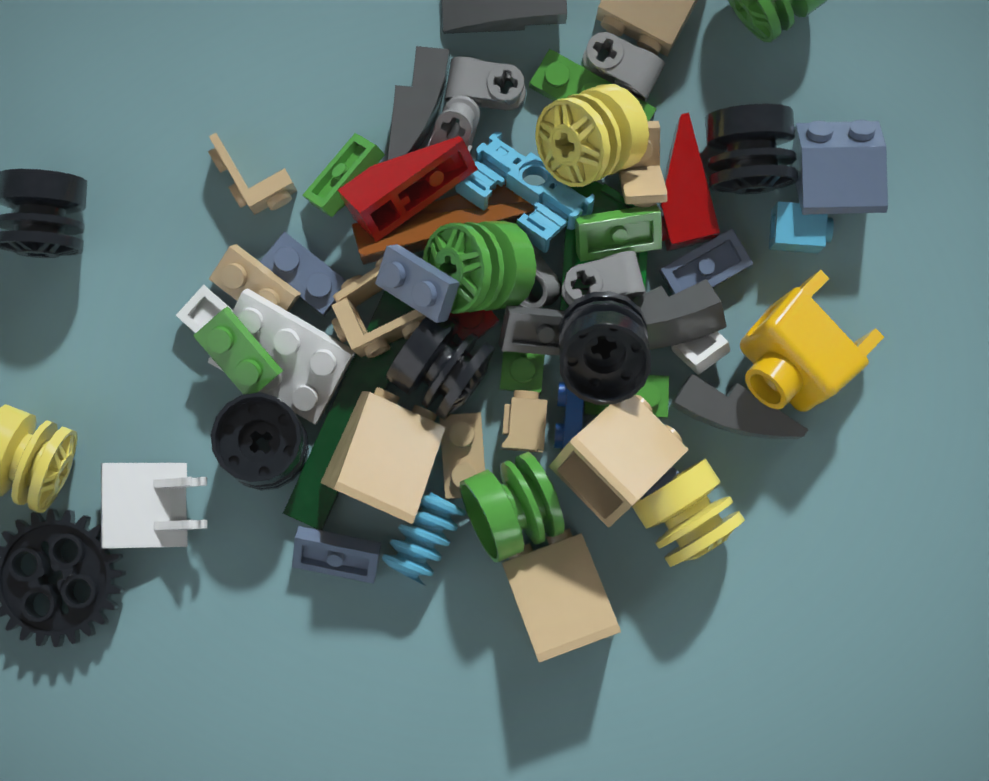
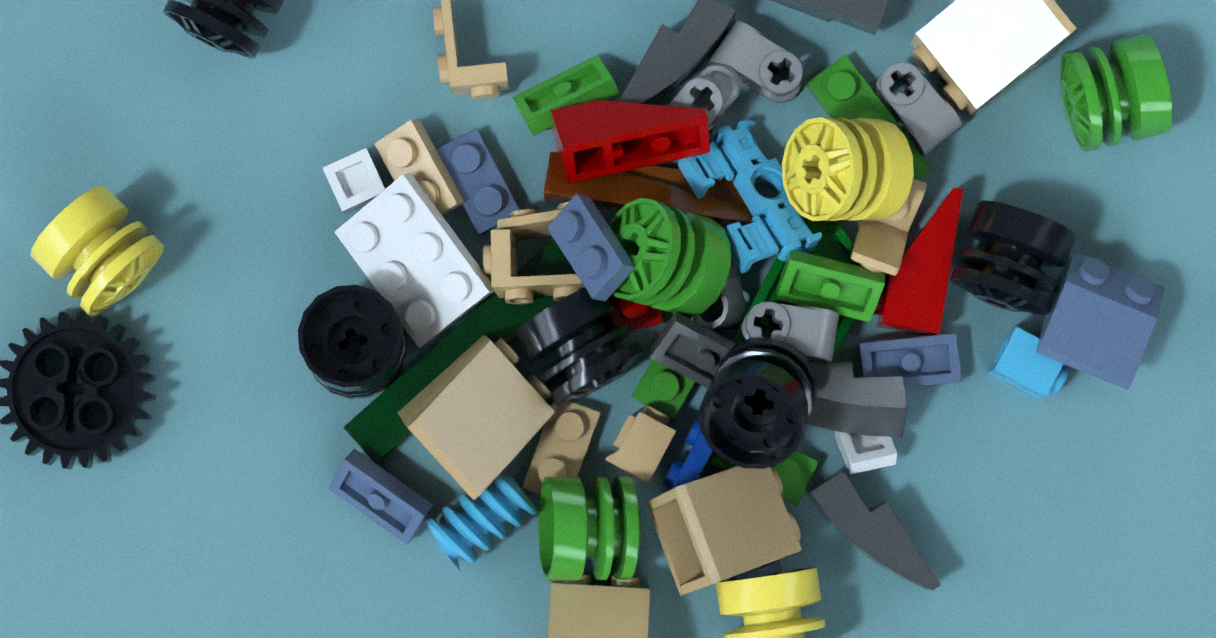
camera: 25 degrees right, 0 degrees up
white plate [101,463,208,549] -> none
bright green plate [193,306,283,394] -> none
yellow piece [740,270,884,412] -> none

